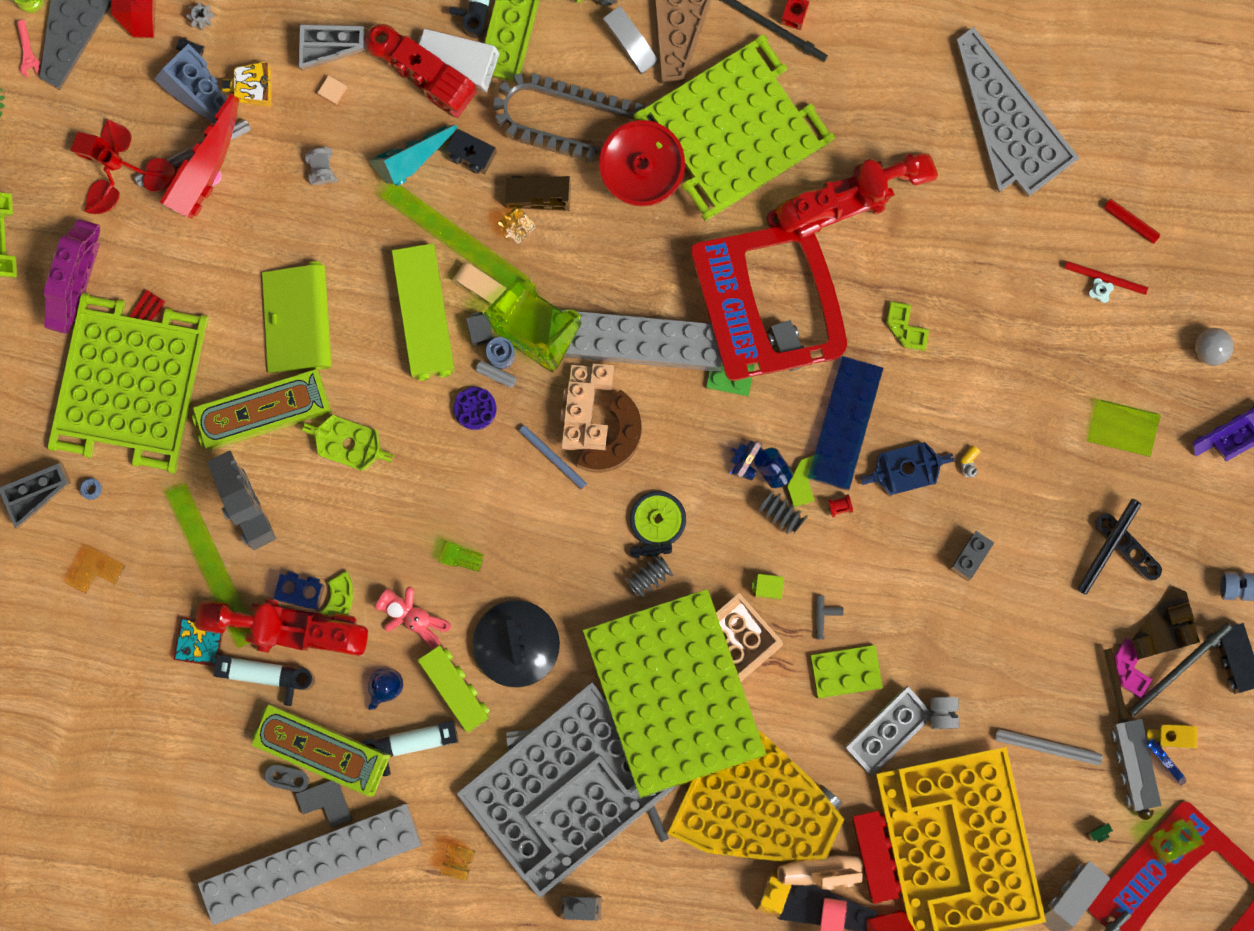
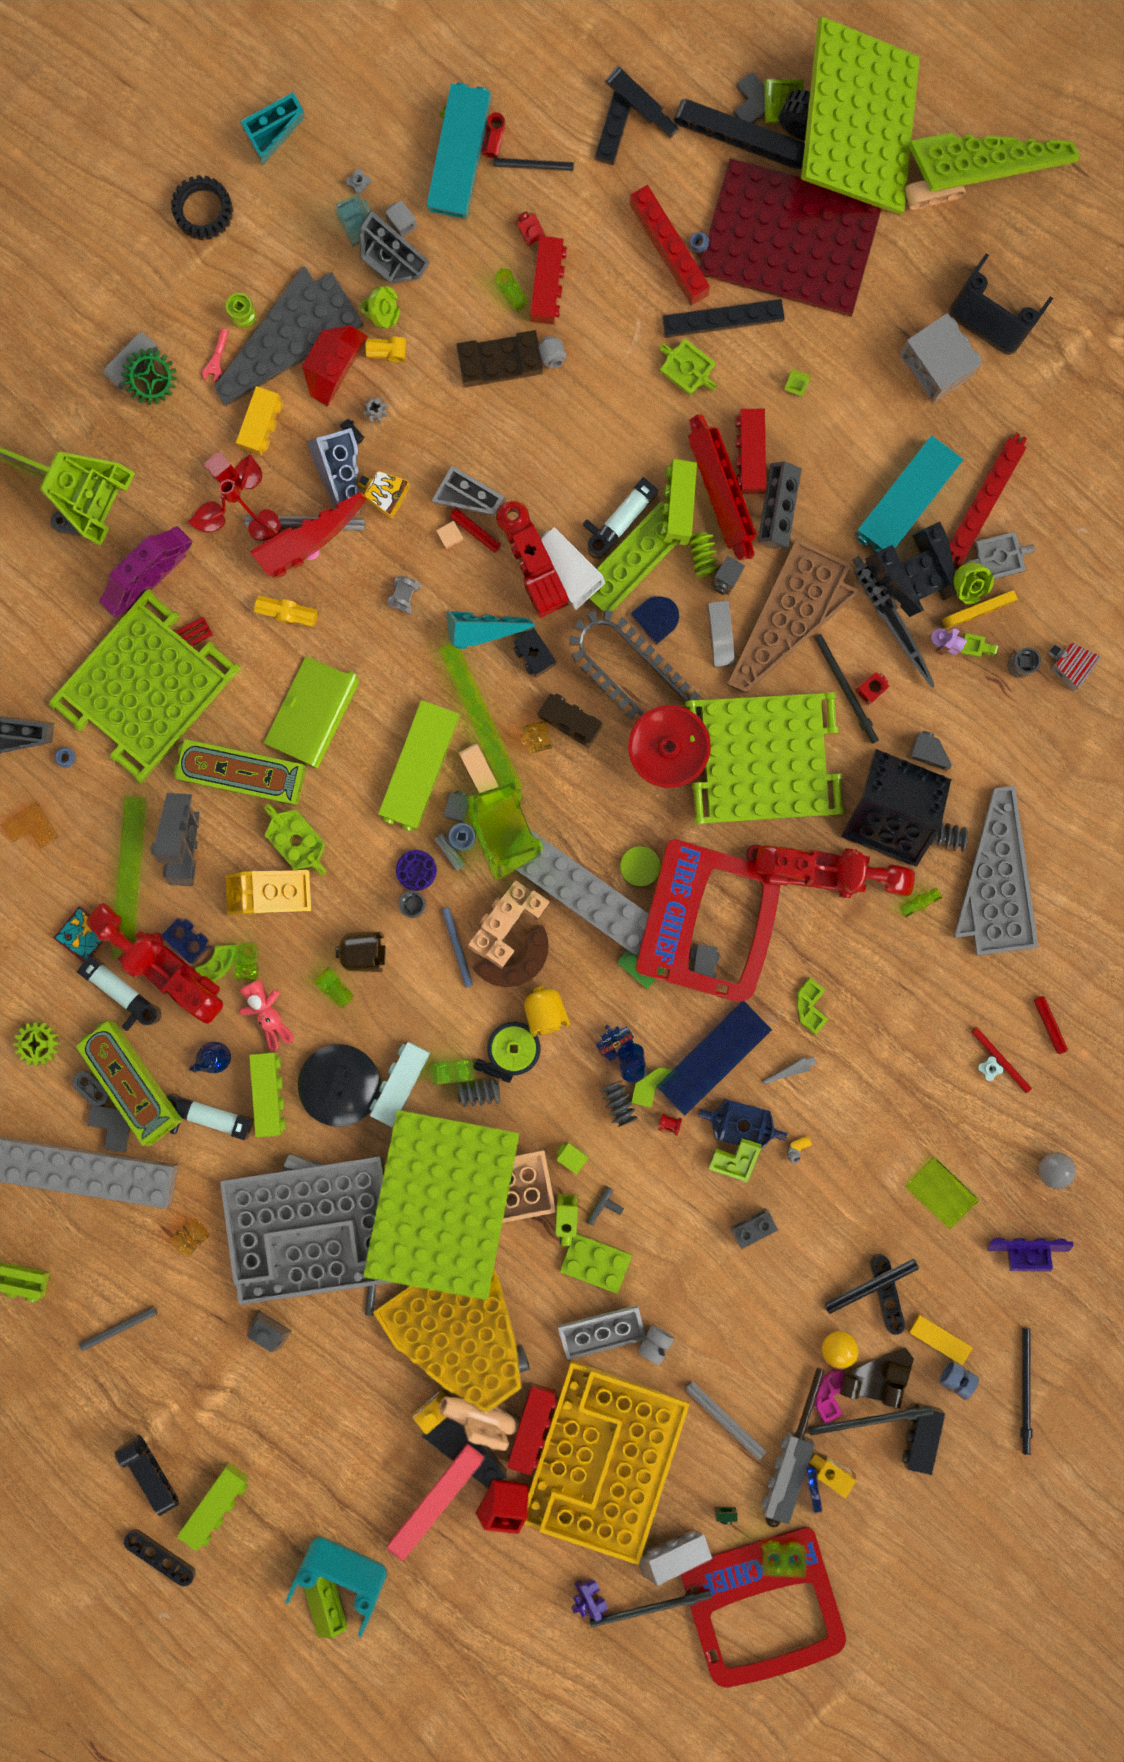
camera: 25 degrees right, 5 degrees up
none -> lime gear [13,1022,60,1066]
none -> yellow bracket [225,870,311,916]
none -> clear neon green piece [235,942,259,981]
none -> yellow brick [236,386,283,456]
none -> yellow piece [254,595,318,627]
none -> dark brown cylinder [336,932,386,972]
none -> light aqua brick [369,1041,431,1127]
none -> dark grey wheel [398,891,427,918]
none -> clear neon green brick [431,1059,476,1085]
none -> red axle [450,508,501,553]
none -> yellow cylinder [524,986,571,1037]
none -> lime torso [556,1194,578,1246]
none -> lime tile [620,846,661,887]
none -> clear blue tile [631,596,679,645]
none -> lime plate [709,1138,761,1183]
none -> light grey piece [763,1056,817,1084]
none -> yellow piece [822,1331,859,1369]
none -> black bracket [841,749,951,867]
none -> clear neon green pin [900,887,942,918]
none -> dark grey slope [908,731,952,770]
none -> yellow tile [908,1314,973,1366]
none -> dark grey piece [930,822,968,853]

